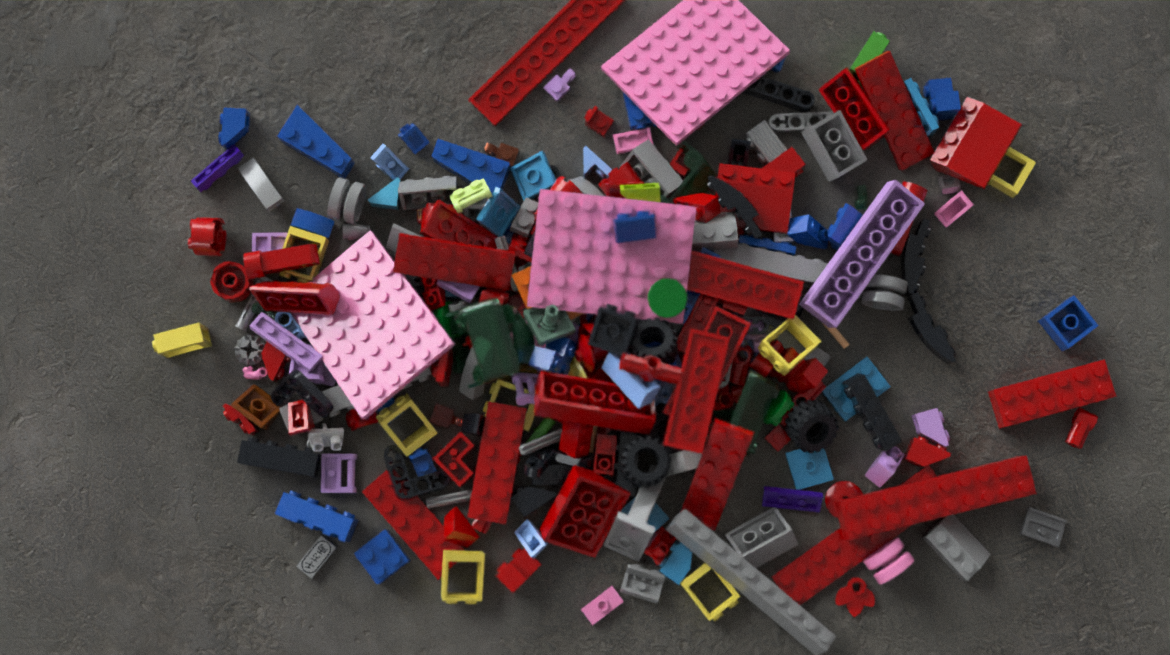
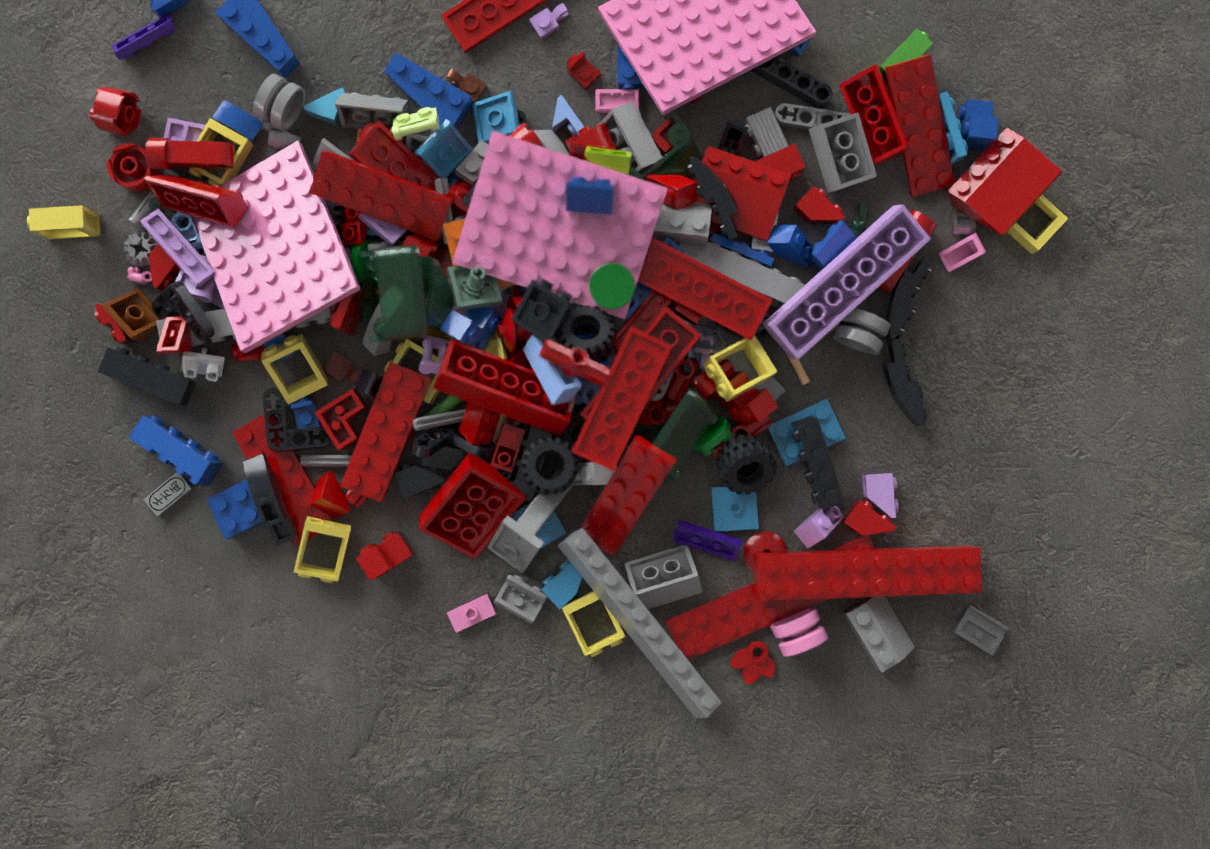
camera: 15 degrees right, 5 degrees up
light grey slope [238,158,285,212] -> none
lavender plate [321,454,357,493] -> none
light blue slope [370,144,409,180] -> none
blue bracket [398,124,430,154] -> none
light blue slope [514,519,548,559] -> none
red hips [644,527,676,565] -> none
red plate [764,425,791,452] -> none
red brick [988,359,1117,429] -> none
blue brick [1038,295,1099,351] -> none
red piece [1065,407,1098,449] -> none
none -> black slope [243,453,299,545]
none -> red slope [793,186,845,225]

